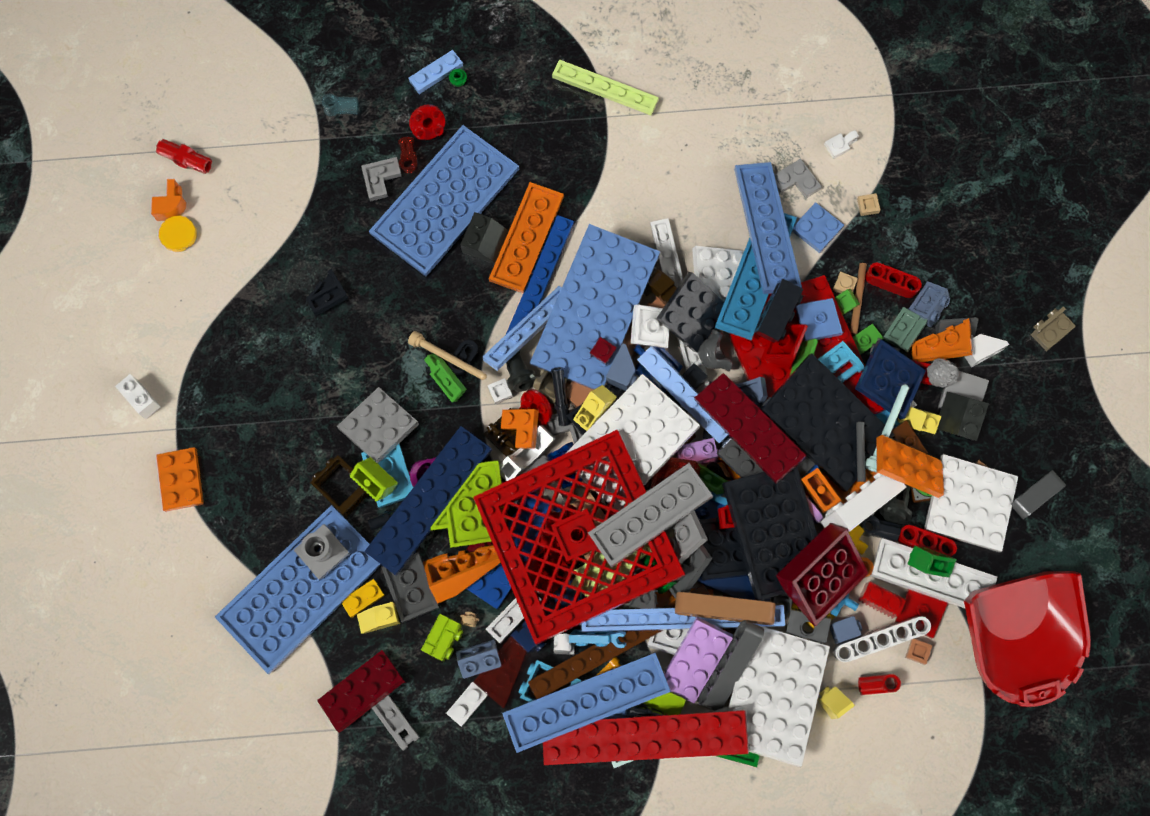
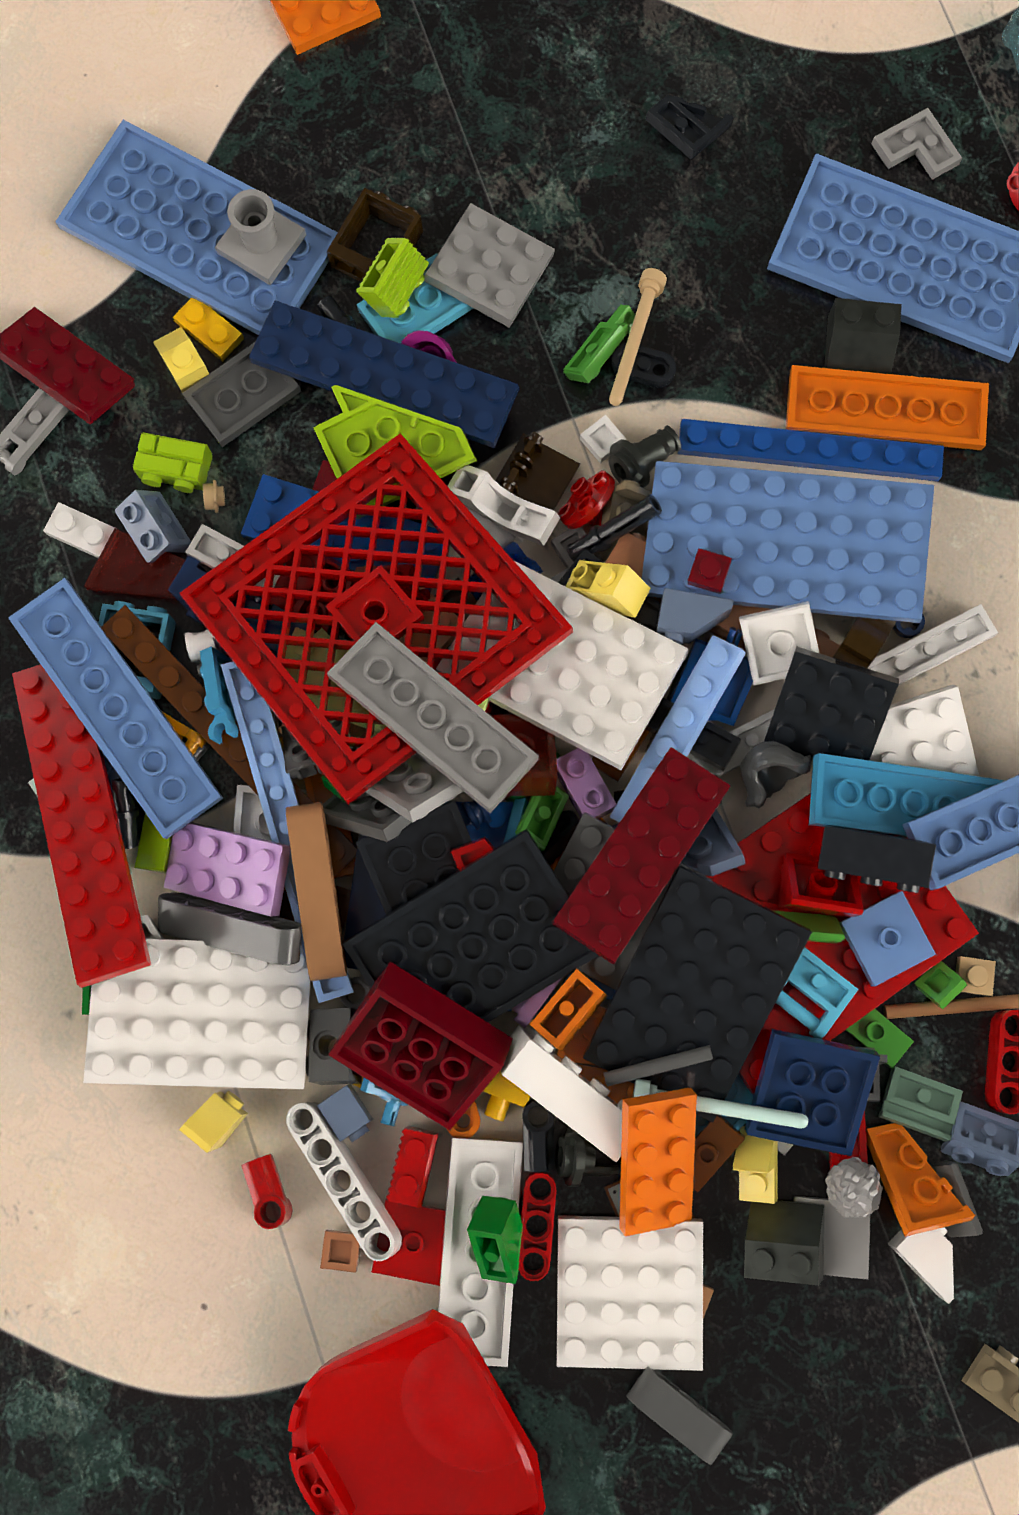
camera: 75 degrees right, 5 degrees up
clear red connector [398,137,417,173] -> none
orange wedge [423,546,501,603] -> none
light blue plate [483,286,562,371] -> none
orange plate [501,409,539,449] -> none

